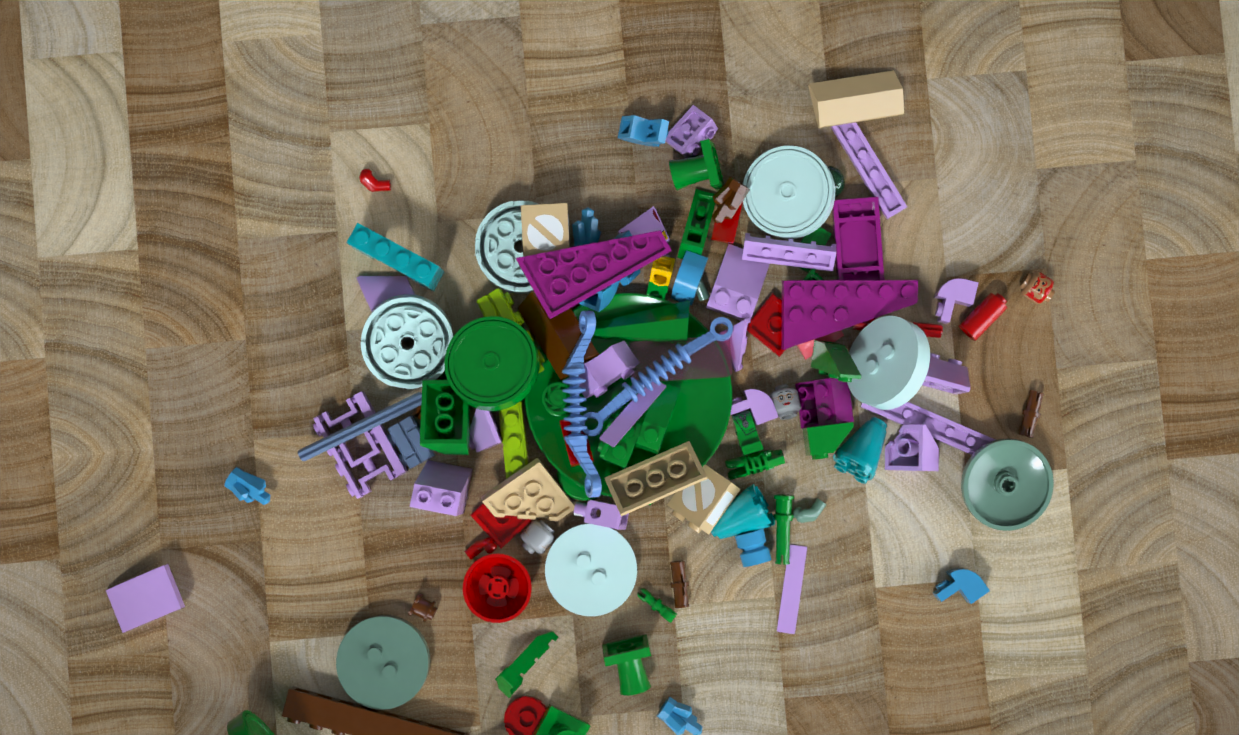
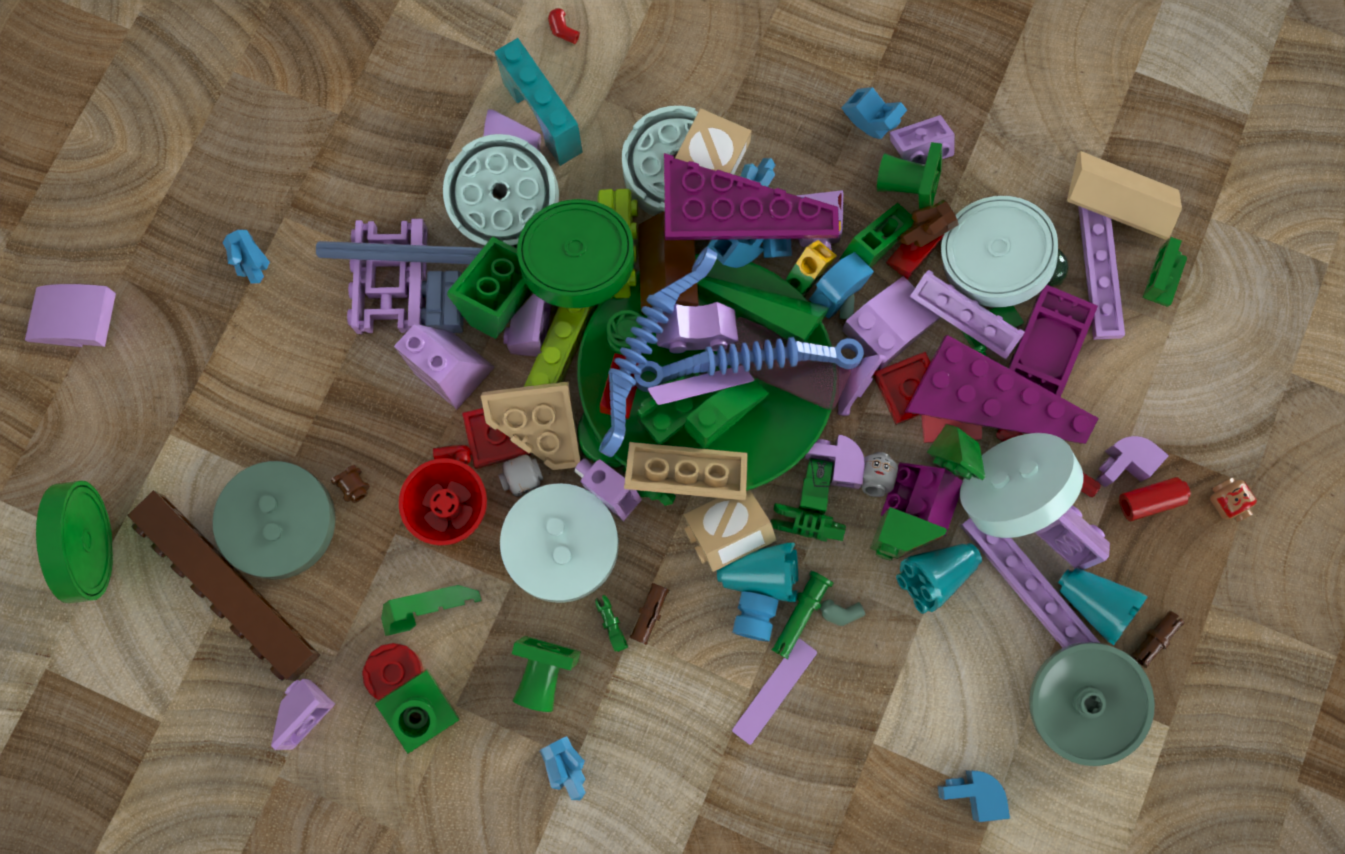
camera: 30 degrees right, 10 degrees down
lavender slope [885,425,939,471] -> none
none -> teal cone [1058,567,1148,646]
none -> green bracket [1142,237,1187,307]

